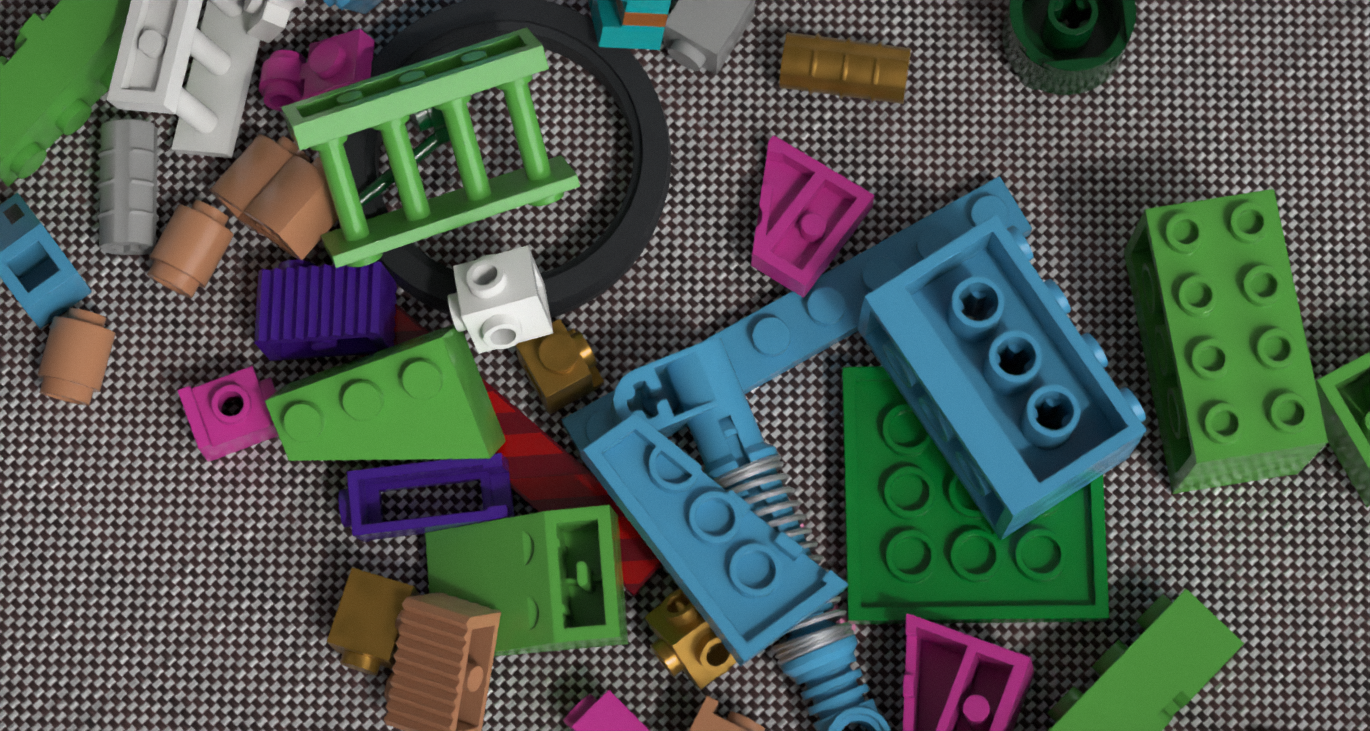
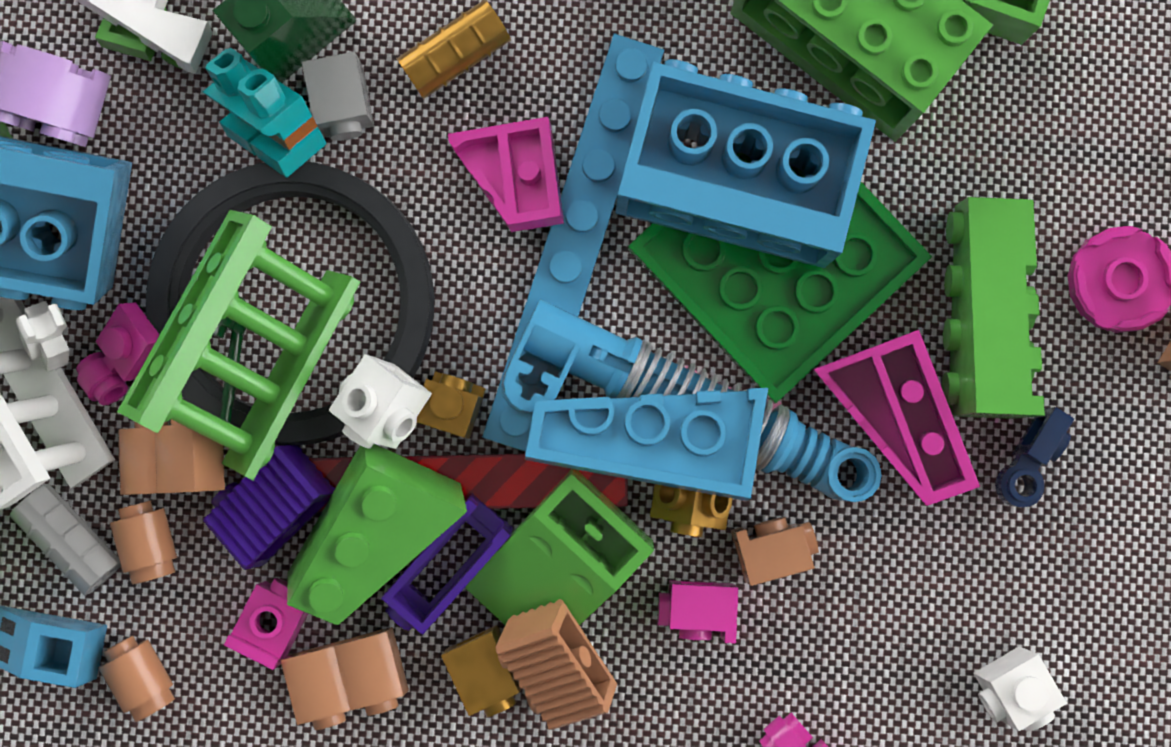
camera: 45 degrees left, 10 degrees up
none -> nougat brick [280,627,409,730]

